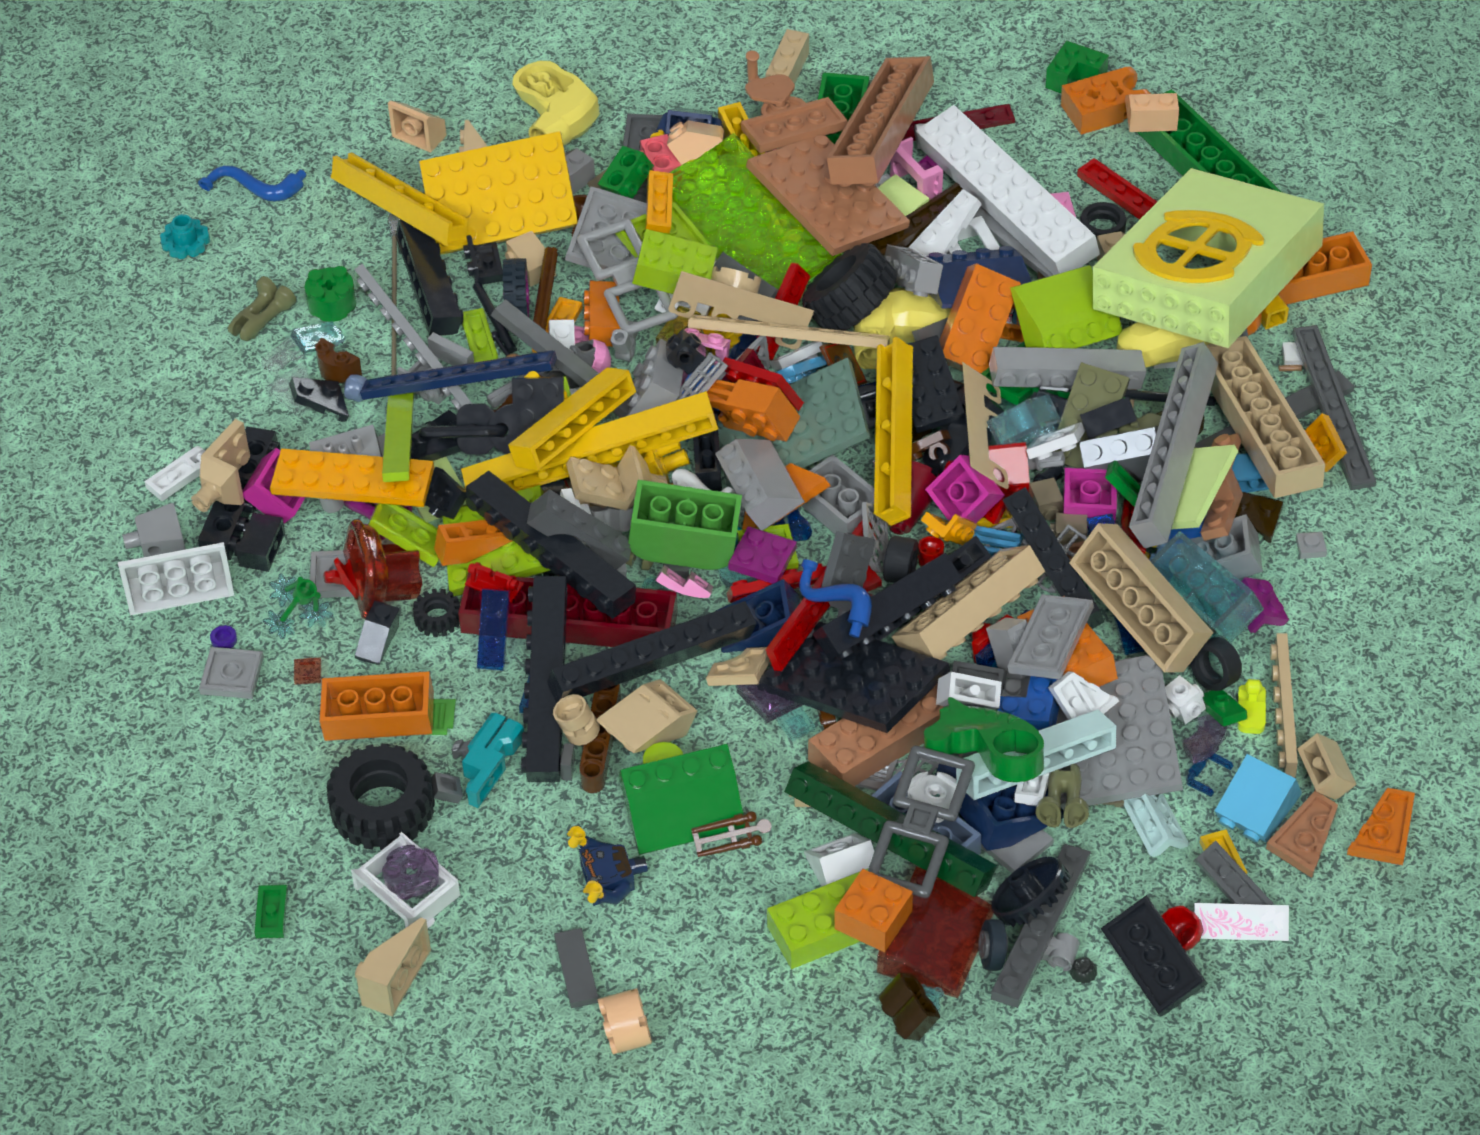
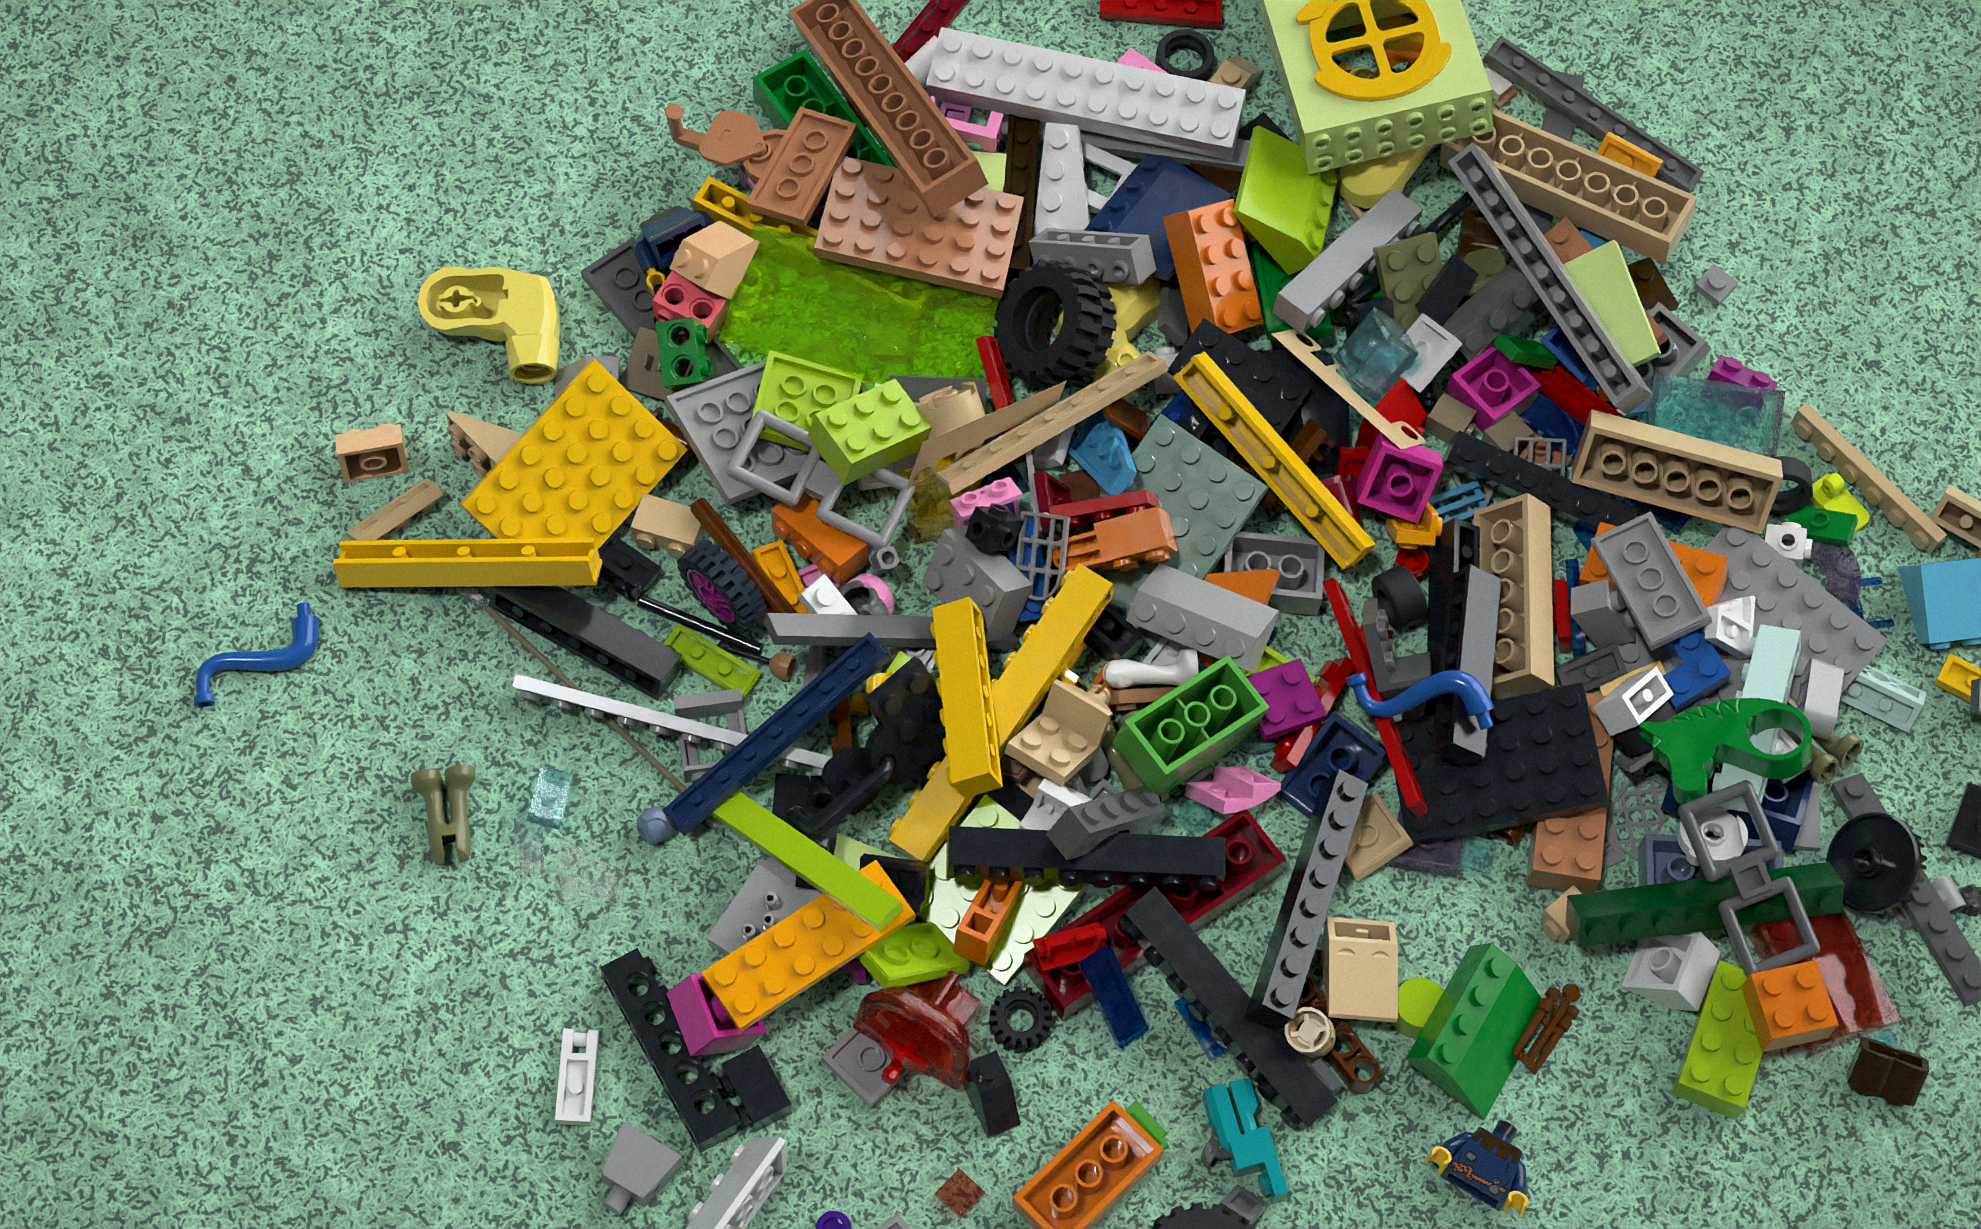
camera: 50 degrees left, 15 degrees up
teal plant [160,214,210,259] -> none
tan plate [191,419,250,512] -> none
clear light blue plant [263,573,333,639] -> none
black wing [289,377,349,422] -> none
green brick [304,266,356,322] -> none
reddish brown cylinder [315,337,362,383] -> none
light orange plate [645,170,673,234] -> none
tan brick [766,29,809,84] -> none
light grey window [862,502,889,573] -> none
black wheel [978,919,1008,971] -> none
none -> tan plate [345,478,444,541]
none -> beam [1797,657,1844,740]

